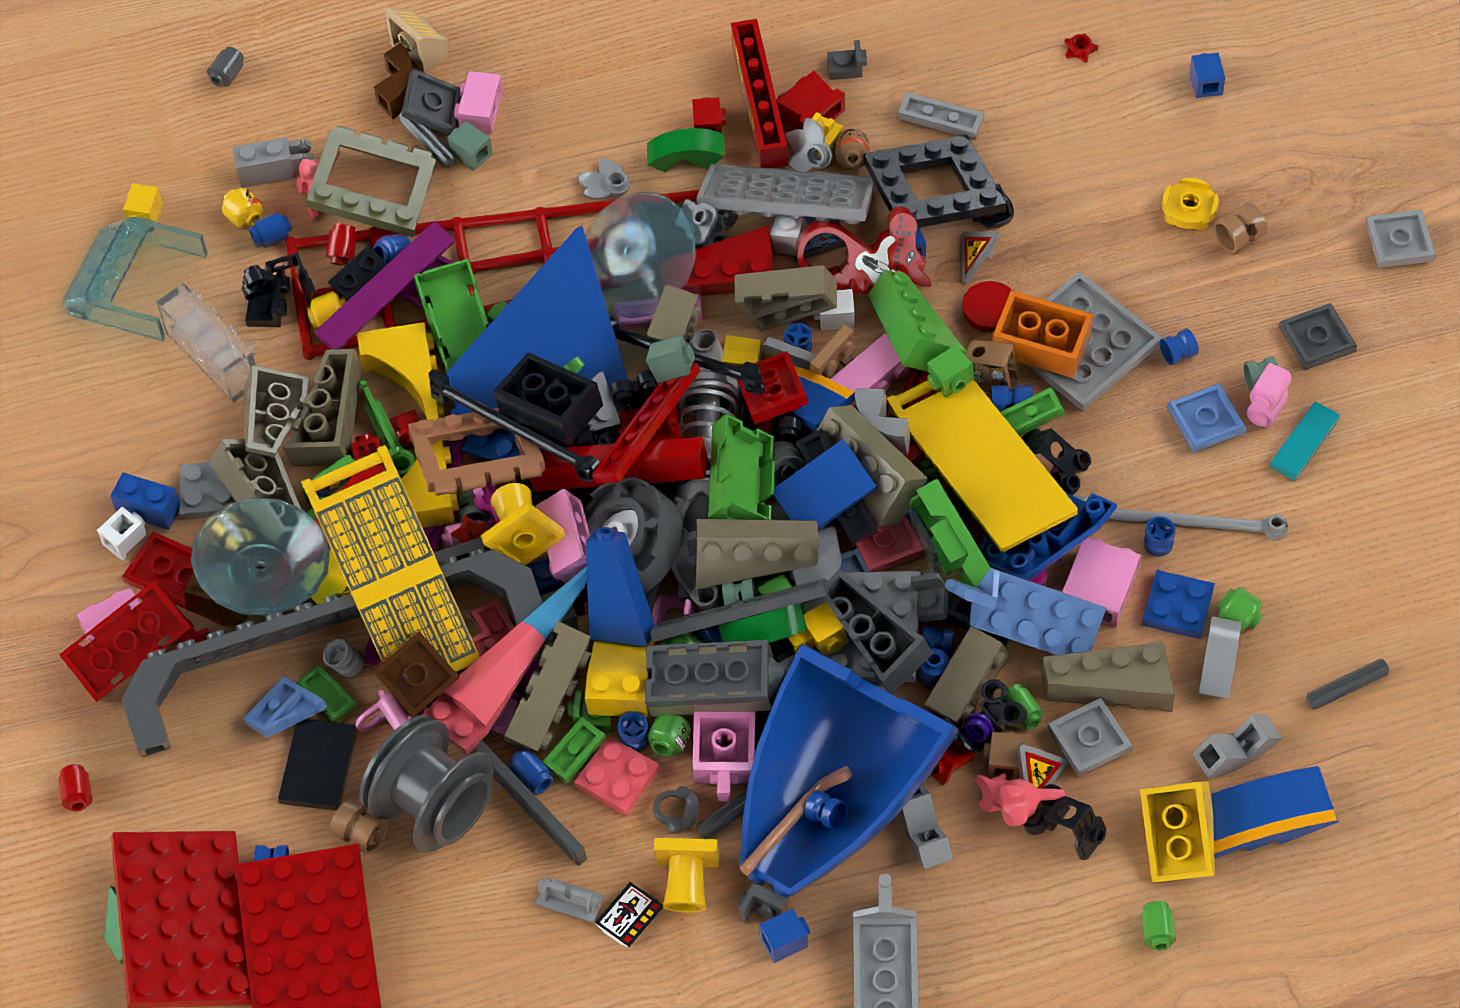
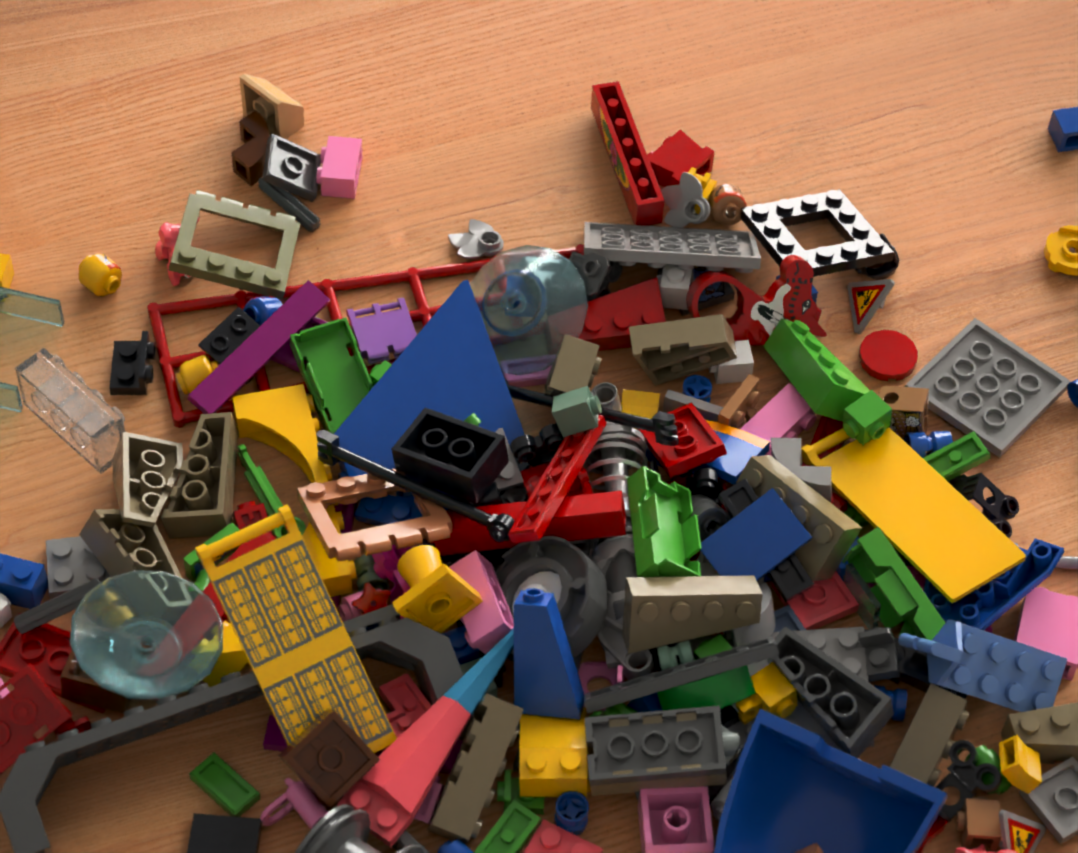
camera: 10 degrees left, 5 degrees down
dark grey brick [207,47,244,87] -> none
light grey hinge [233,137,314,188] -> none
black piece [241,252,315,304] -> none
medium blue wing [243,677,327,738] -> none
blue brick [248,212,292,248] -> none
light grey wheel [323,639,364,677] -> none
red brick [326,223,357,266] -> none
red bracket [389,409,420,450] -> none
sand green brick [448,121,493,171] -> none
green brick [647,128,725,172] -> none
bright green head [647,714,692,757] -> none
red brick [692,97,727,133] -> none
dark grey bracket [827,40,867,80] -> none
light grey plate [898,92,984,140] -> none
blue brick [919,649,949,690] -> none
dark purple plate [964,713,994,743] -> none
orange brick [993,290,1094,378] -> none
red plate [1064,33,1098,63] -> none
none -> dark grey axle [14,579,105,634]
none -> medium lavender plate [346,297,417,364]
none -> yellow piece [999,735,1042,794]

